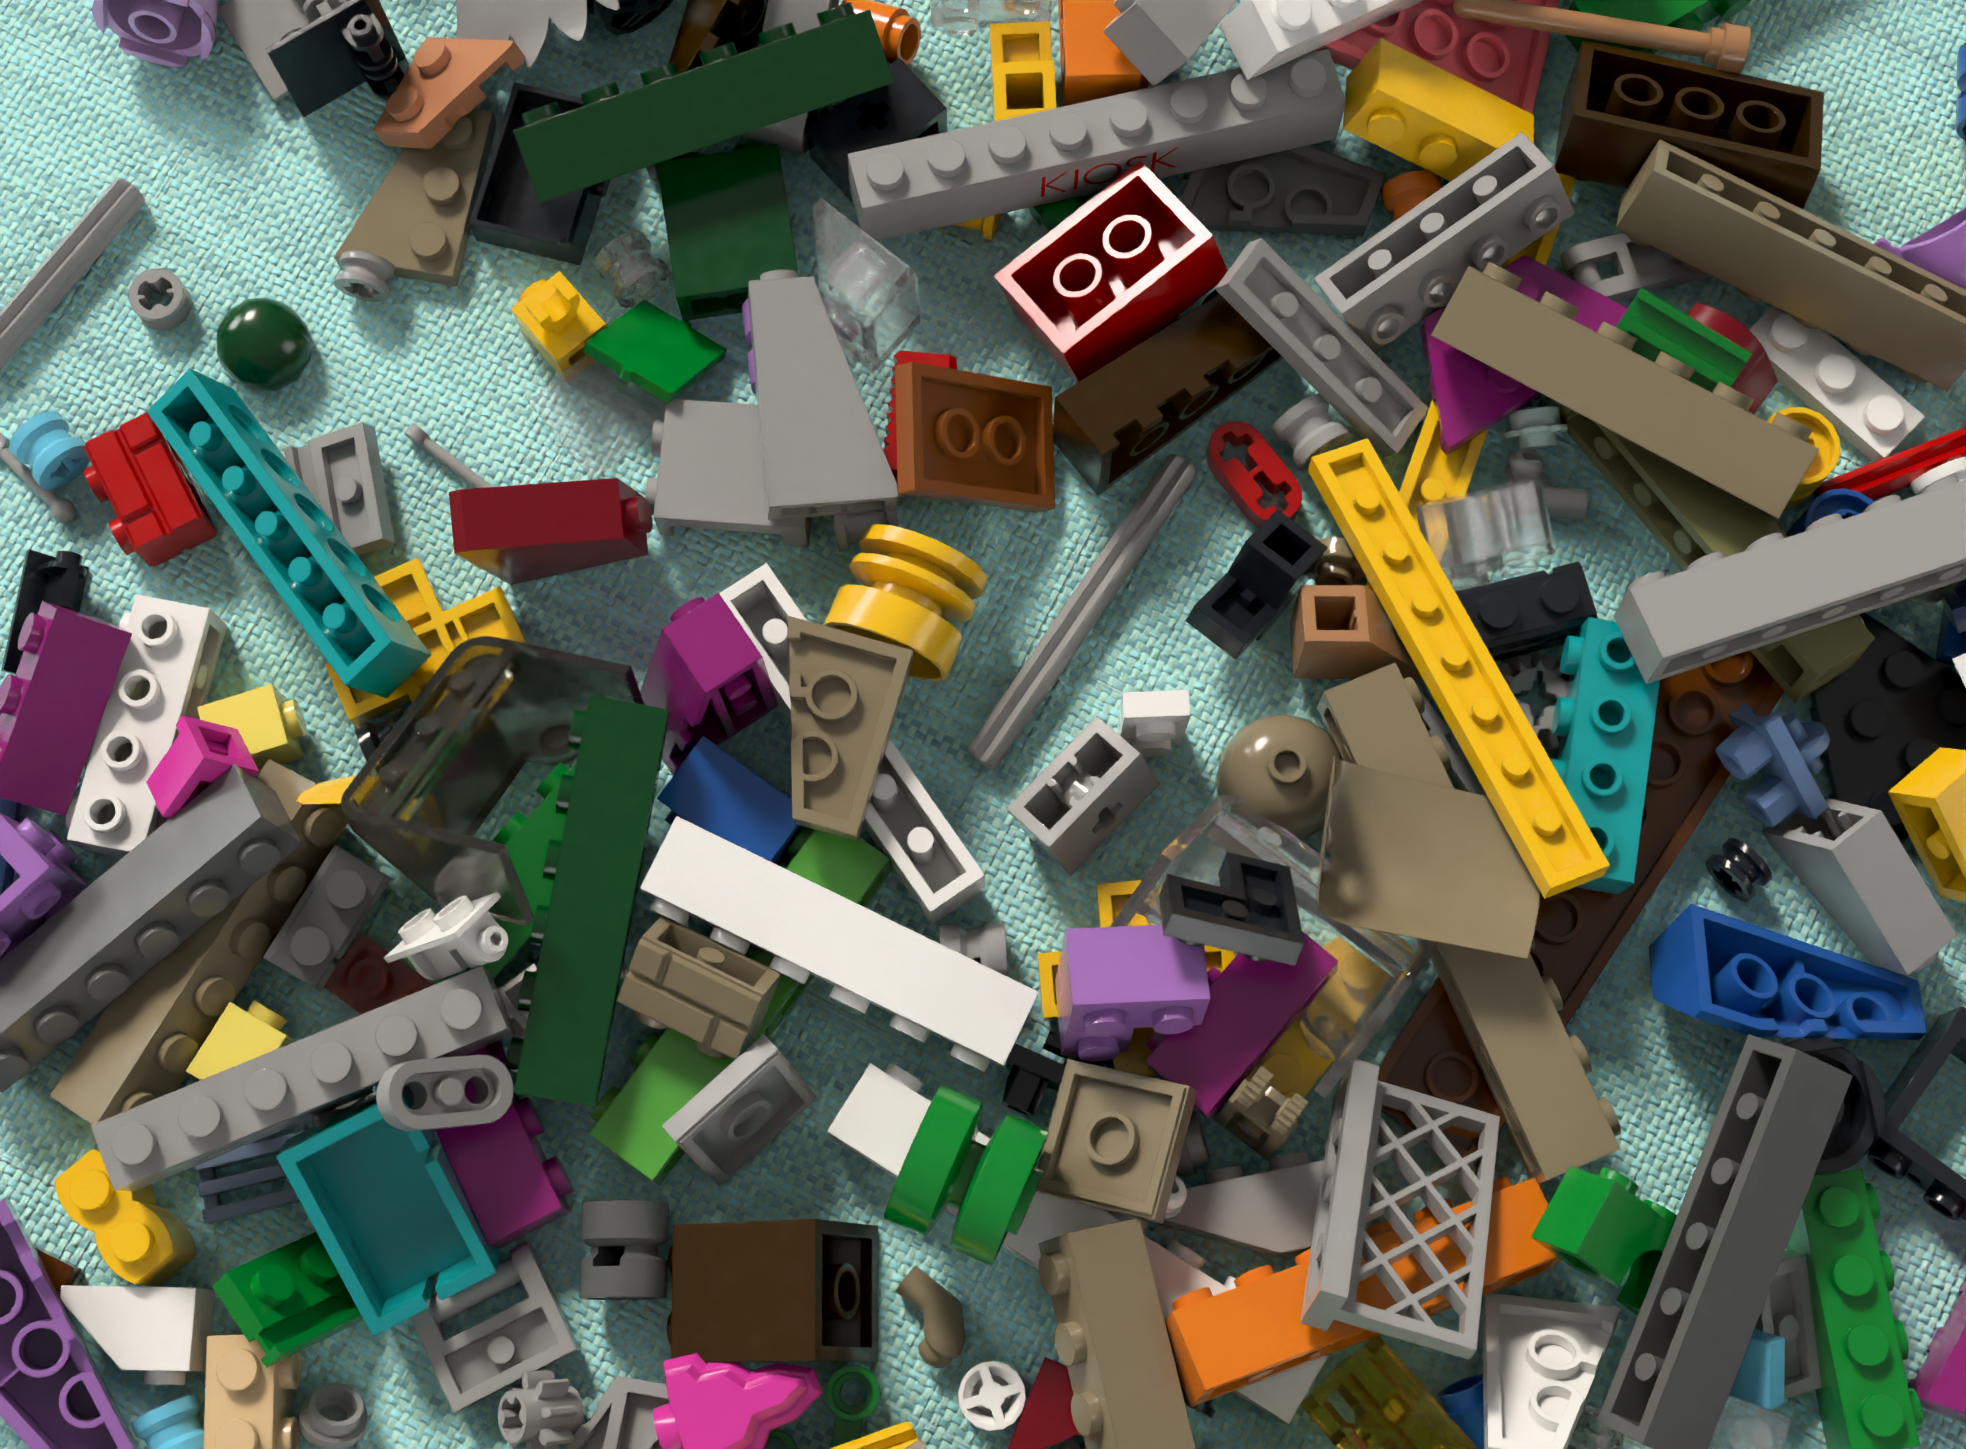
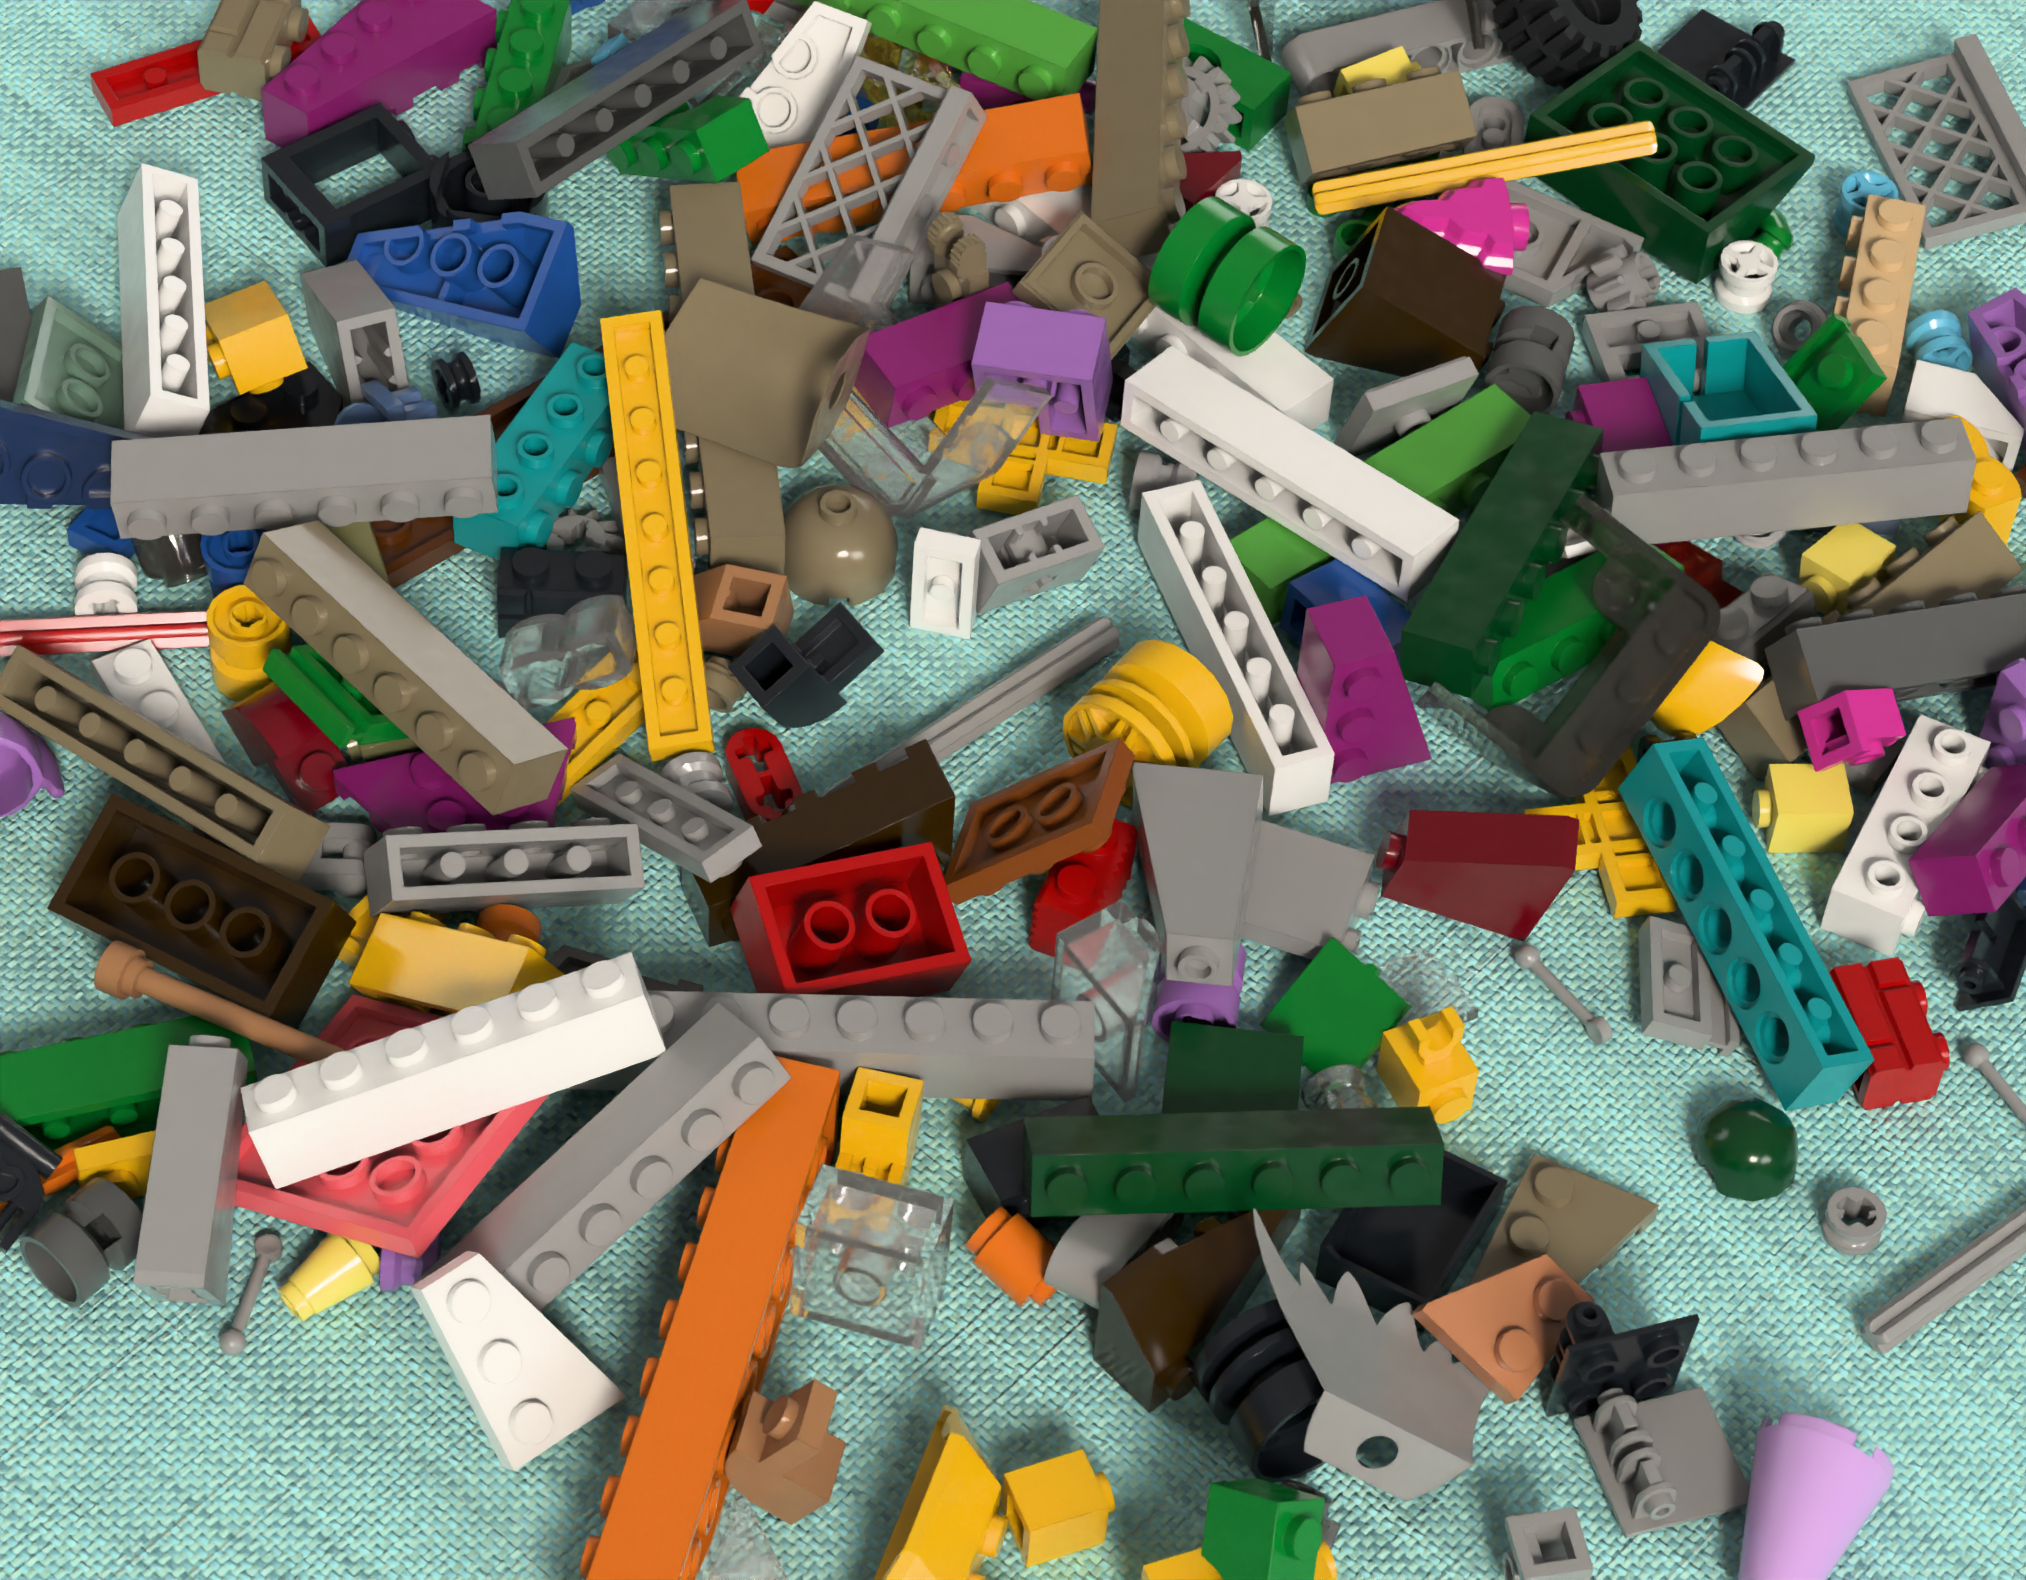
camera: 170 degrees left, 25 degrees down
medium azure wheel [9,411,90,490] -> none
light grey bush [334,251,396,302] -> none
light grey plate [376,1055,513,1131] -> none
white hinge [384,892,509,981] -> none
dark tan brick [617,916,781,1060] -> none
dark tan wing [788,616,914,842] -> none
black plate [1159,852,1304,966] -> none

